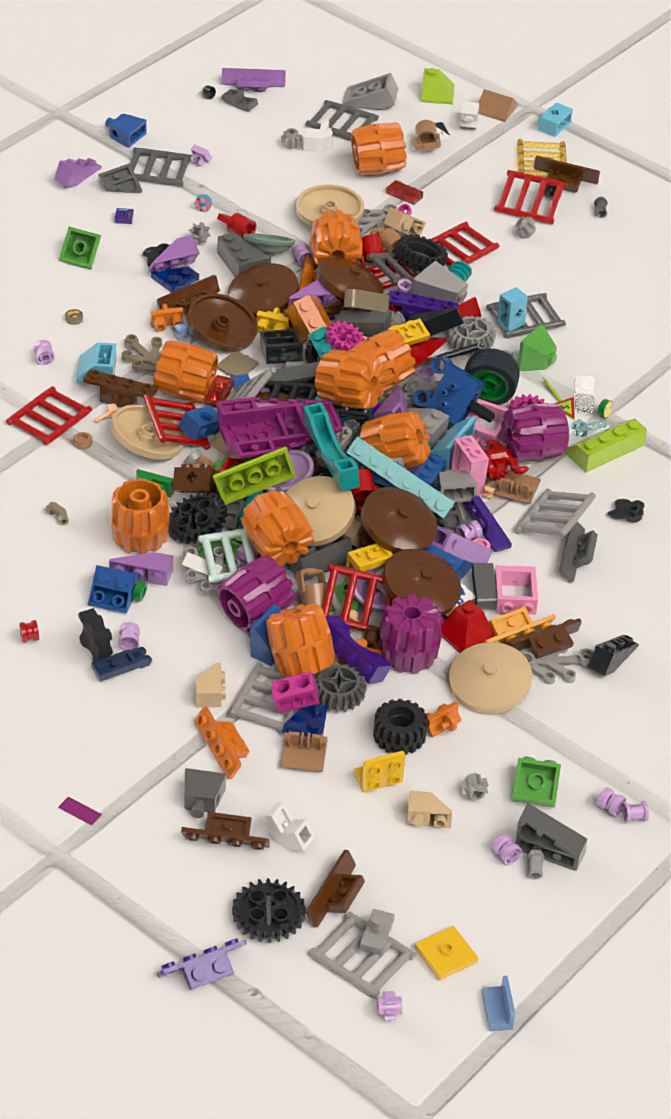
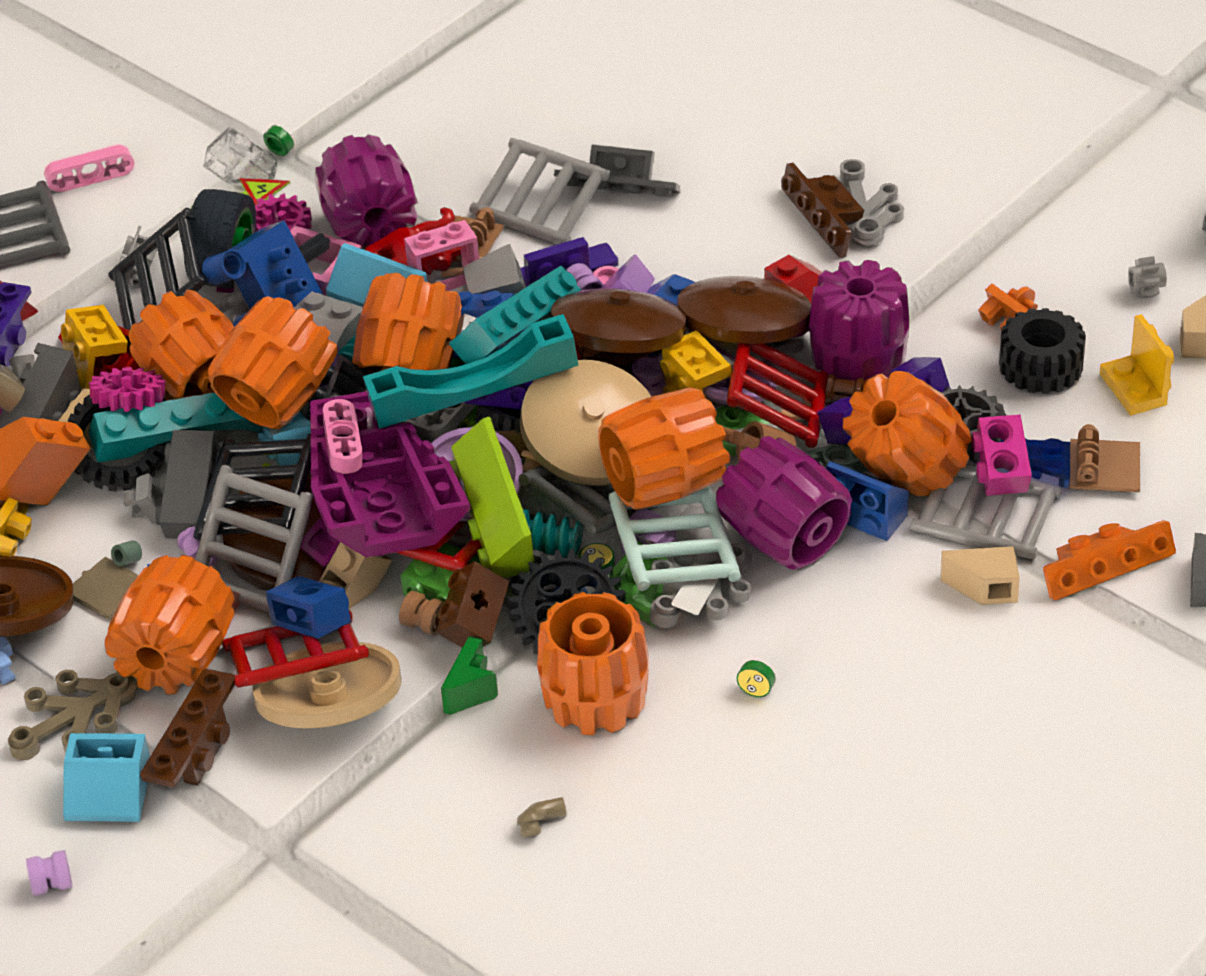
camera: 85 degrees left, 0 degrees up
red bar [6,386,93,446] -> none
red wheel [19,620,39,643] -> none
medium nougat tile [73,432,92,449] -> none
black brick [78,608,113,662] -> none
blue slope [88,565,140,613] -> none
dark blue hinge [91,646,152,682] -> none
light nougat hand [94,404,117,423] -> none
medium lavender slope [109,552,174,586] -> none
lavender wheel [119,622,140,650] -> none
light grey tile [184,449,203,465] -> none
black window [260,329,303,364] -> none
black slope [405,307,464,337] -> none
light grey gear [447,315,496,355] -> none
tan dish [449,642,532,714] -> none
dark grey beam [472,563,497,609] -> none
light orange bracket [484,607,556,644] -> none
bright pink window [495,565,538,615] -> none
medium azure brick [497,287,528,332] -> none
bright green plate [512,756,561,807] -> none
bright green slope [518,324,557,371] -> none
lime slope [564,418,647,473] -> none
clear light blue bar [571,419,607,437] -> none
black slope [588,635,639,676] -> none
lavender wheel [596,787,627,816] -> none
black plate [608,499,645,522] -> none
lavender bush [622,801,649,822] -> none
none -> bright pink beam [44,145,134,192]
none -> sand green piece [111,540,142,566]
none -> bright pink beam [323,399,362,474]

